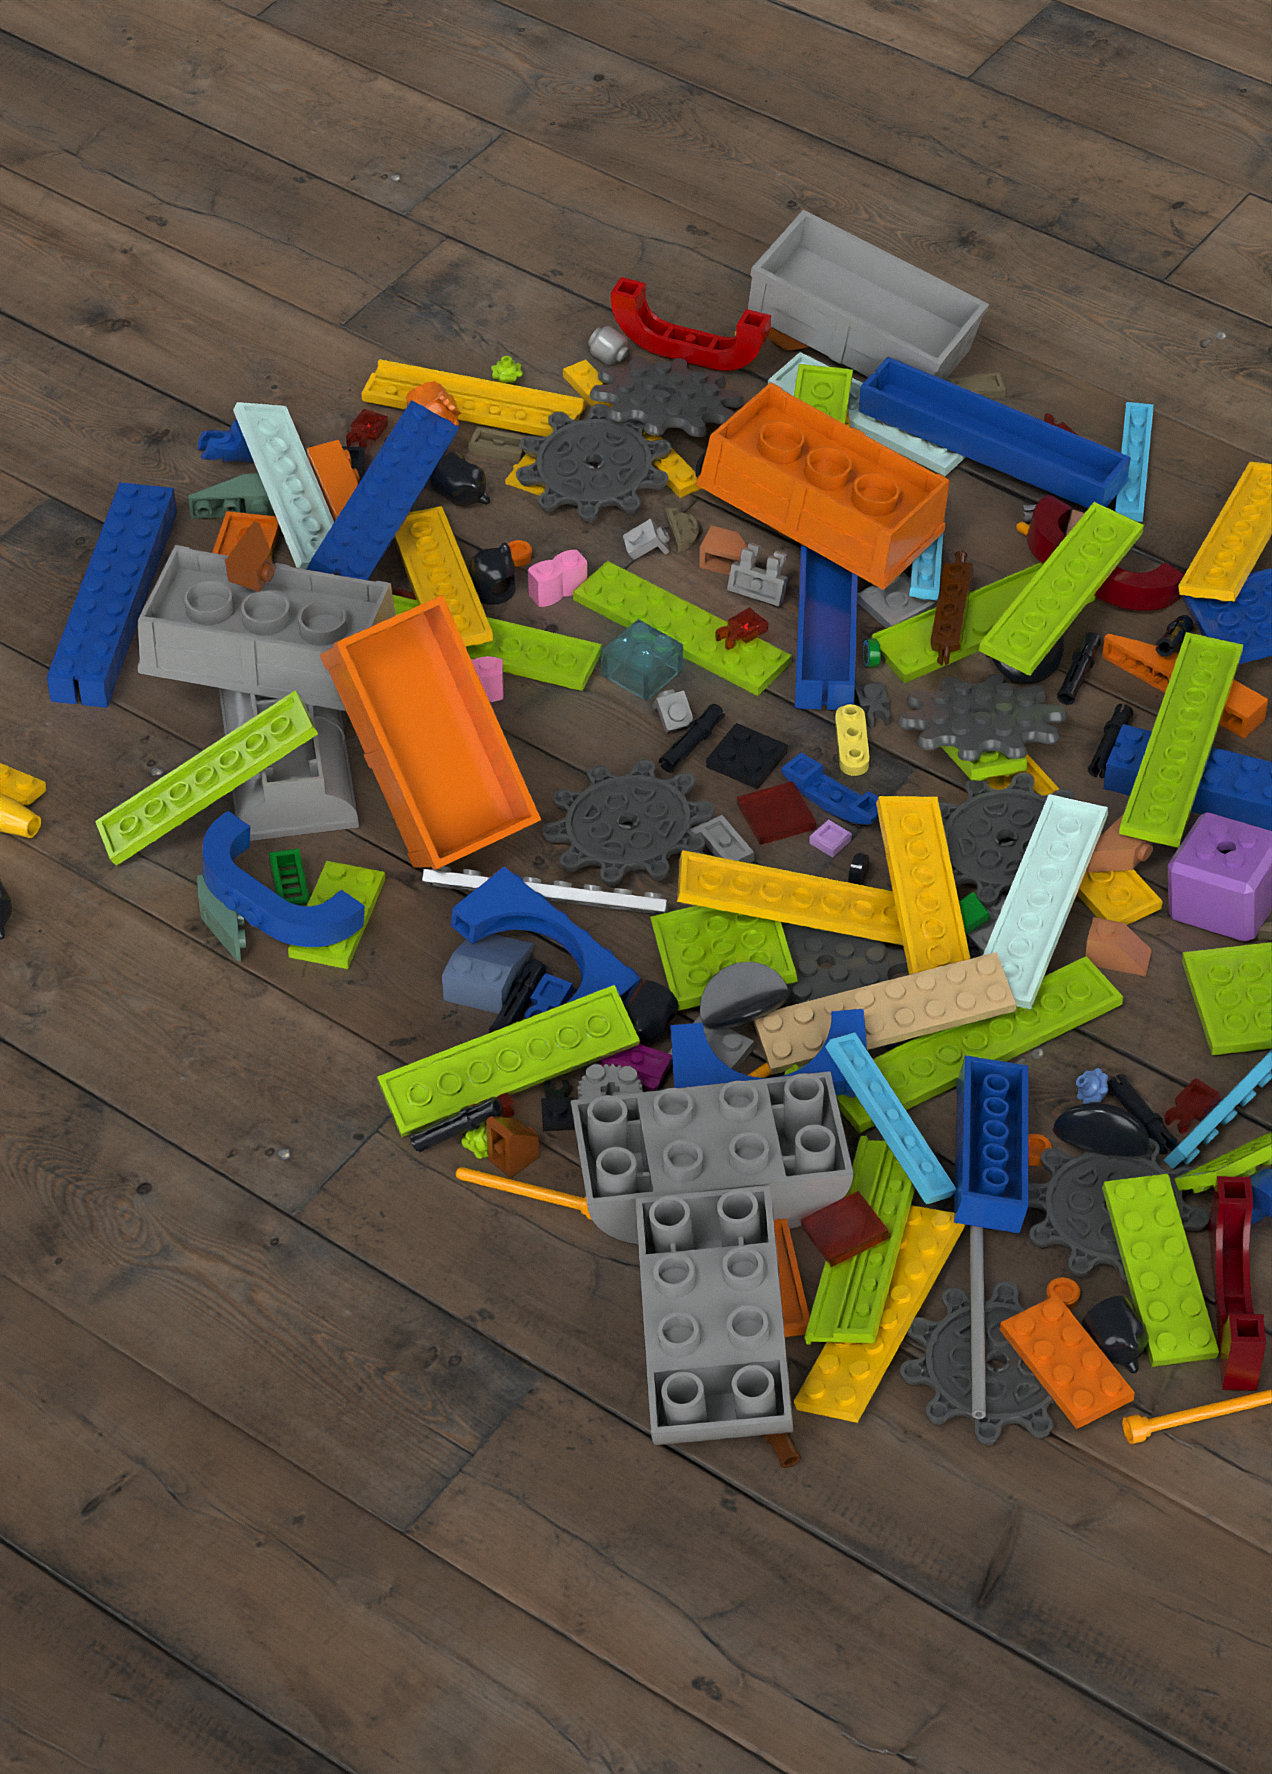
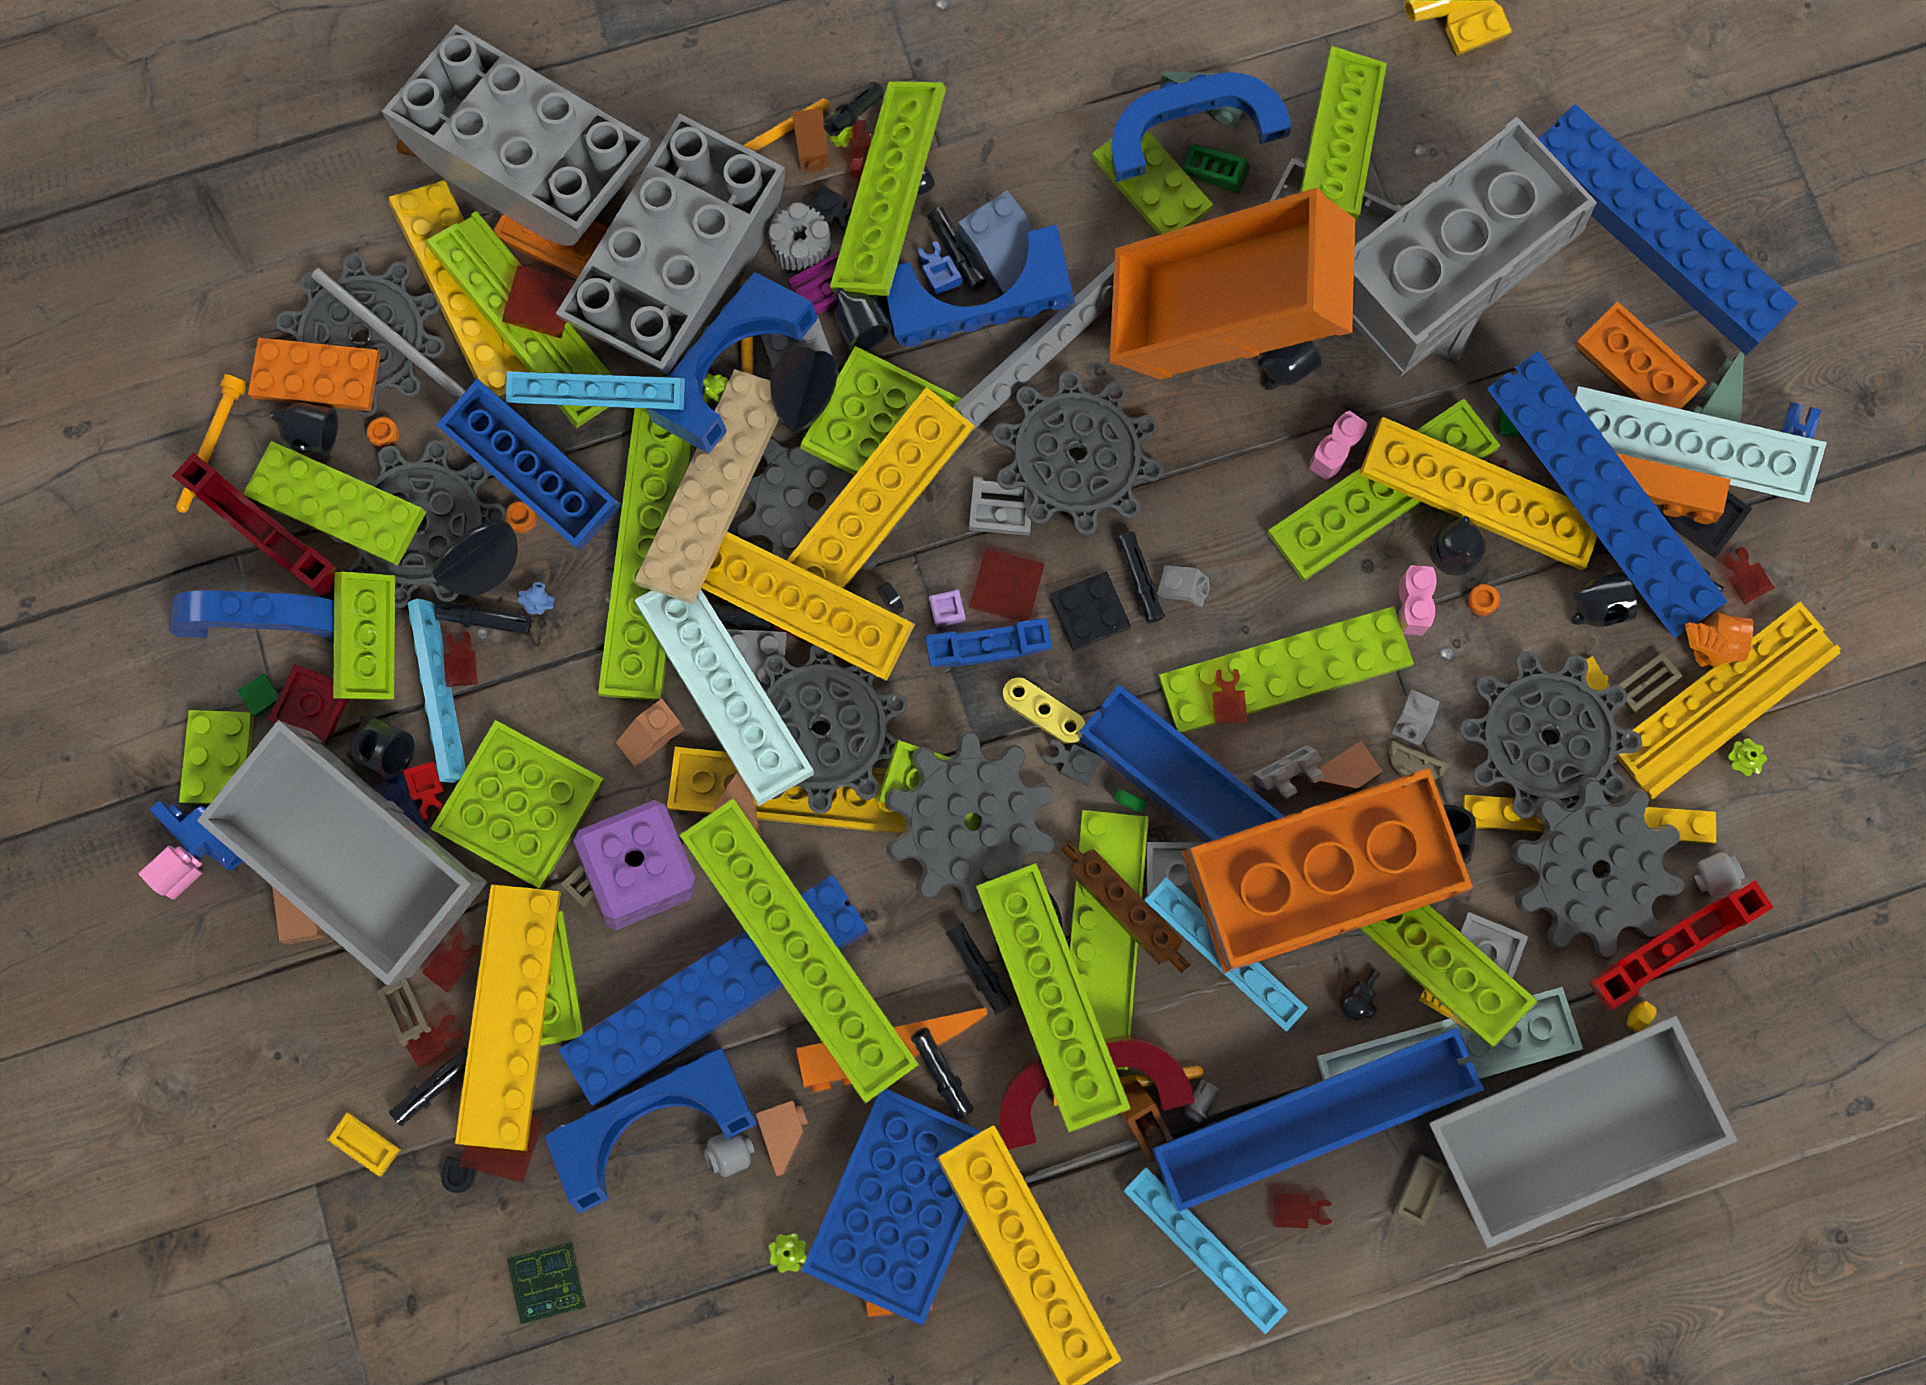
camera: 125 degrees right, 30 degrees up
dark orange slope [225,521,275,592] -> none
clear light blue brick [601,619,683,701] -> none
green tile [959,892,991,935] -> none
black pin [1088,703,1134,778] -> none

